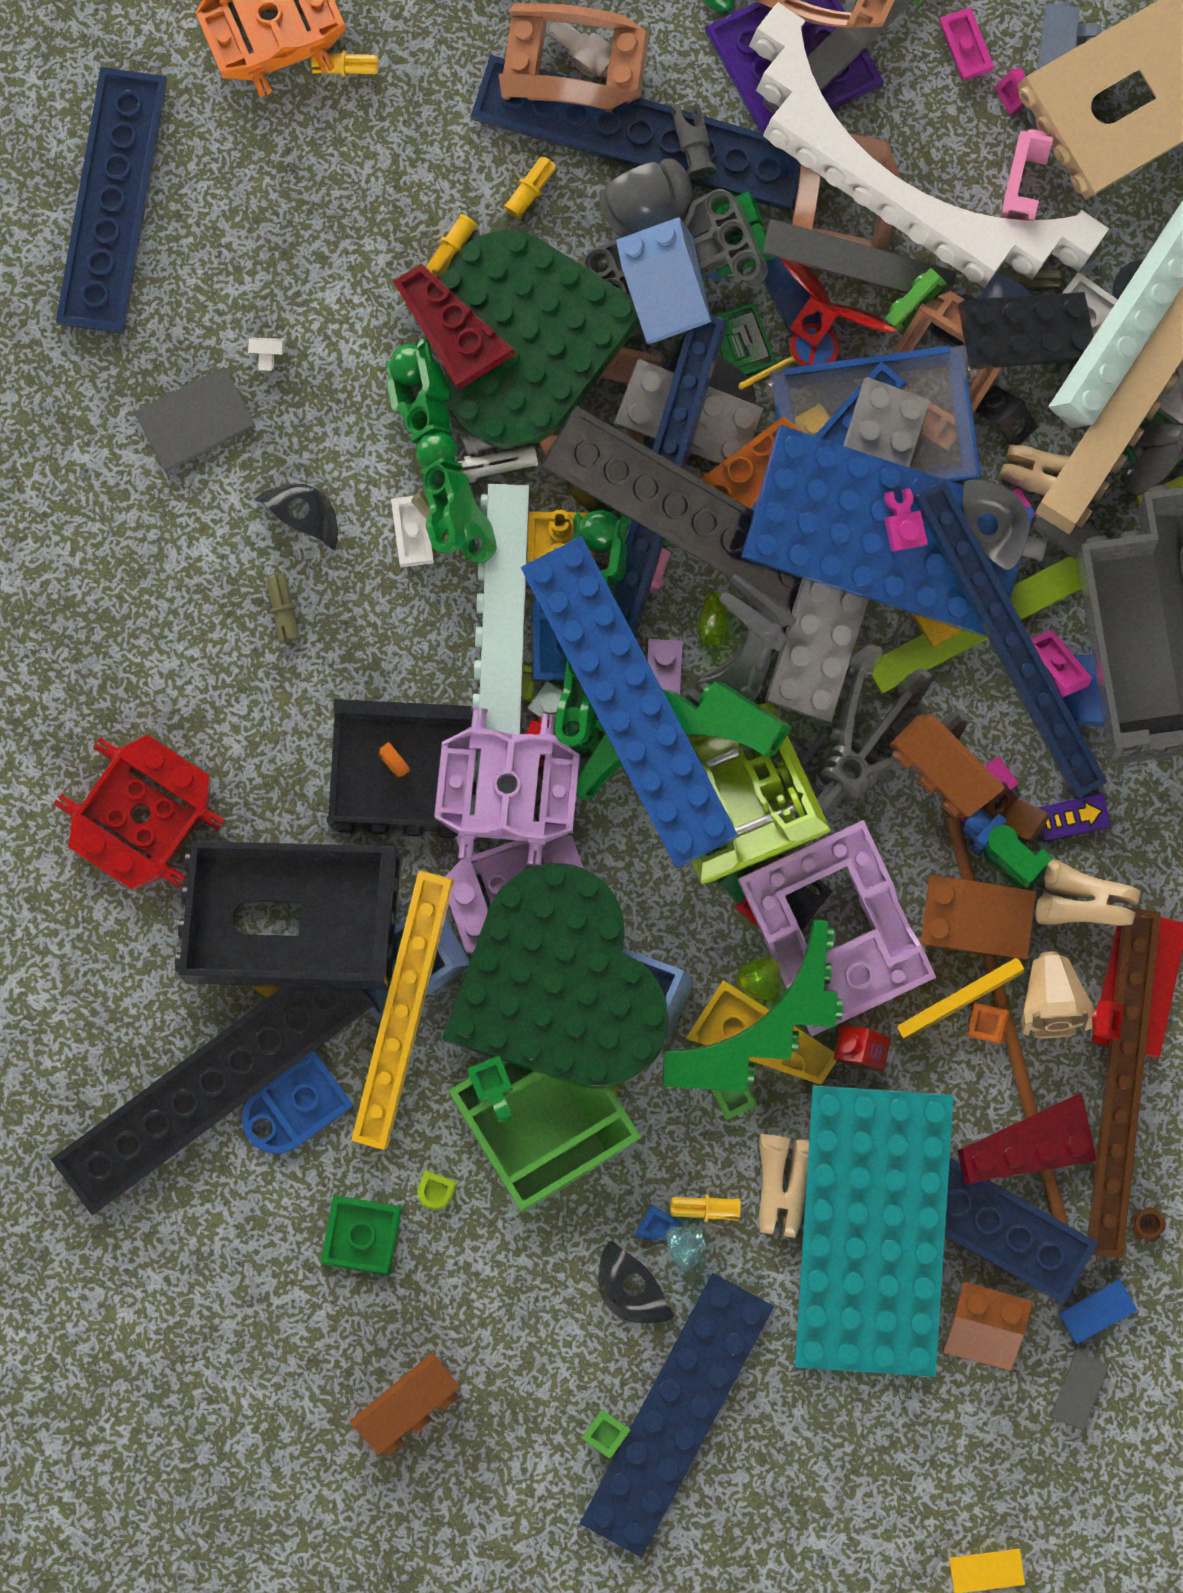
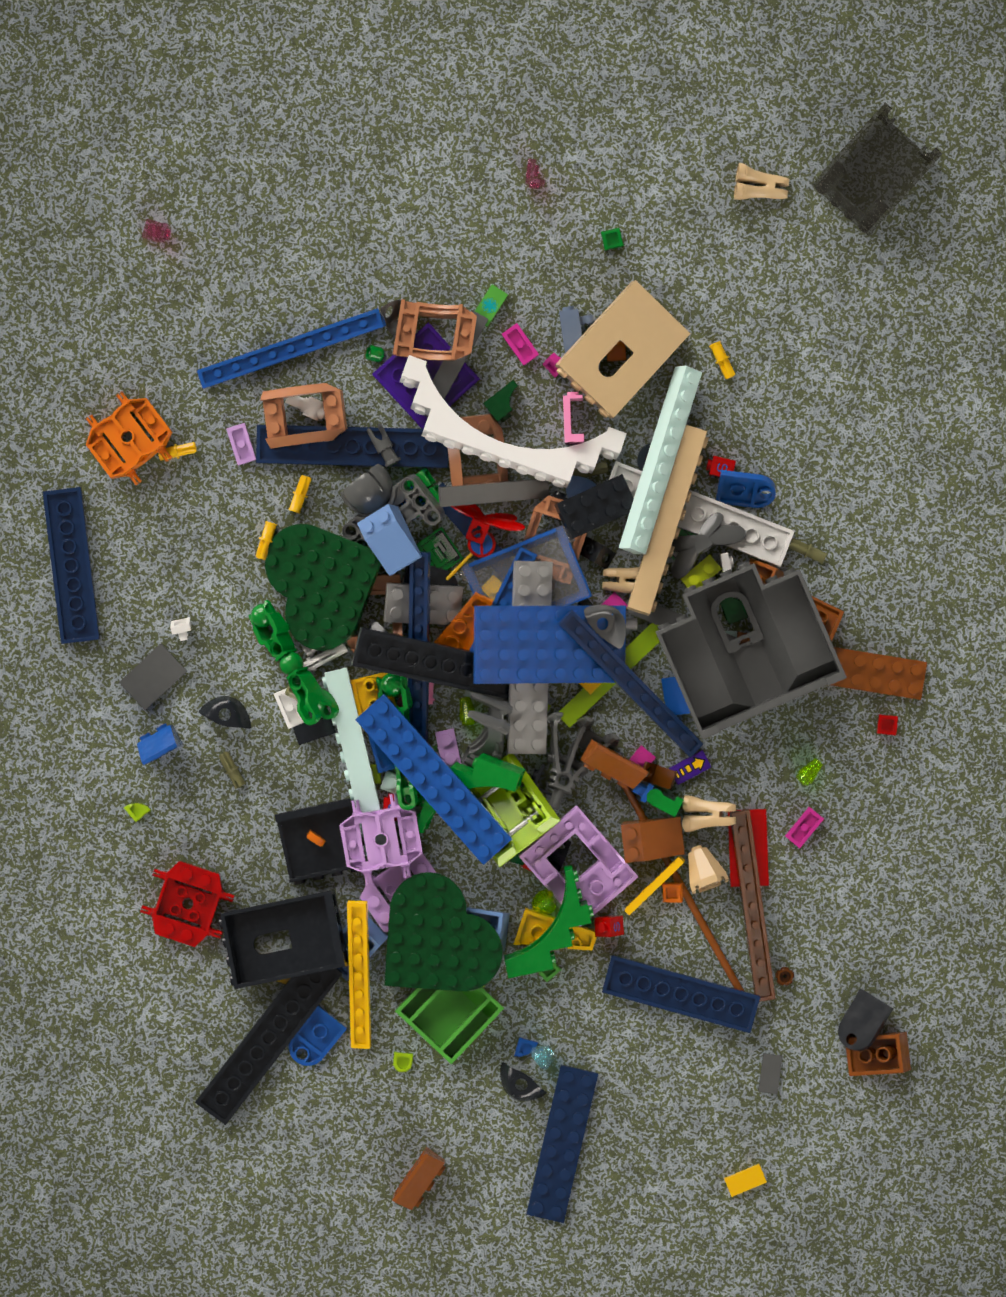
camera: 10 degrees left, 10 degrees up
green tile [320,1195,402,1277] -> none
dark red wing [393,263,516,390] -> none
green plate [467,1056,513,1123] -> none
bright green plate [581,1410,630,1459] -> none
yellow axle [670,1194,741,1222] -> none
tan piece [759,1134,809,1238] -> none
teal plate [795,1085,954,1377] -> none
dark pink plate [884,488,927,552] -> none
bright green plate [885,268,949,335] -> none
dark orange slope [943,1282,1033,1371] -> none
dark red wing [957,1092,1096,1185] -> none
dark pink plate [1031,630,1092,697] -> none
blue tile [1058,1279,1137,1345] -> none
red plate [1092,1000,1123,1040] -> none
none -> lime tile [124,803,151,822]
none -> blue slope [137,723,183,765]
none -> lavender plate [226,423,256,466]
none -> black slope [293,717,336,745]
none -> dark green arch [483,380,518,423]
none -> orange tile [607,341,626,362]

